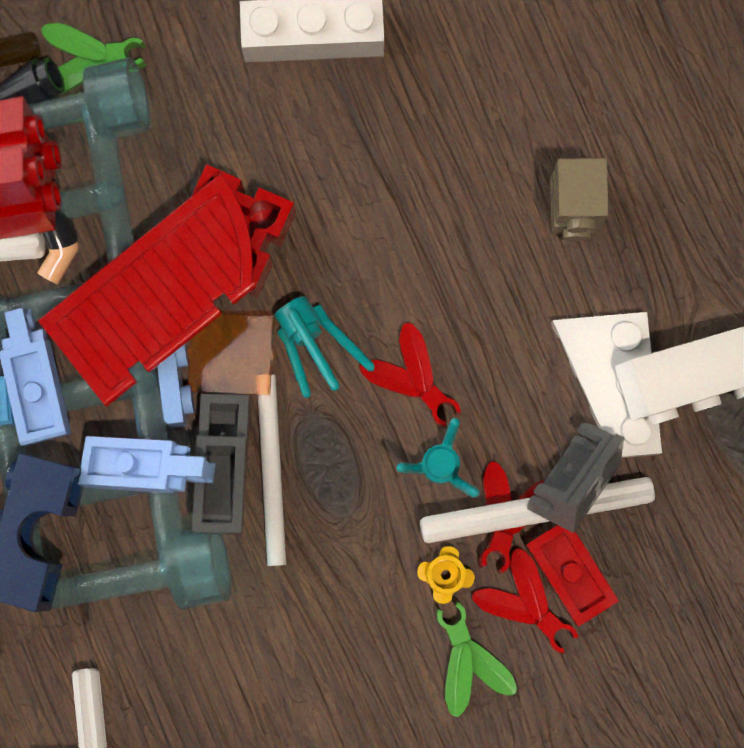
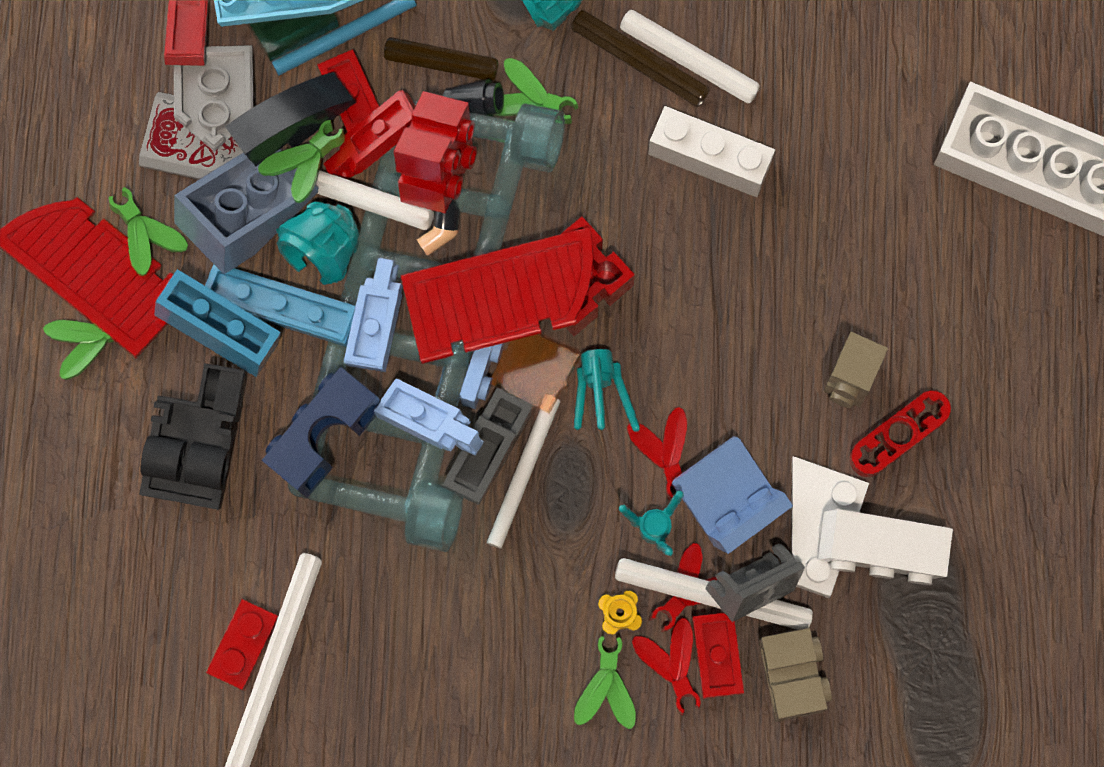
camera: 25 degrees right, 5 degrees down
none -> medium blue bracket [672,436,793,554]
none -> dark tan brick [759,628,832,722]
none -> red beam [849,391,951,477]

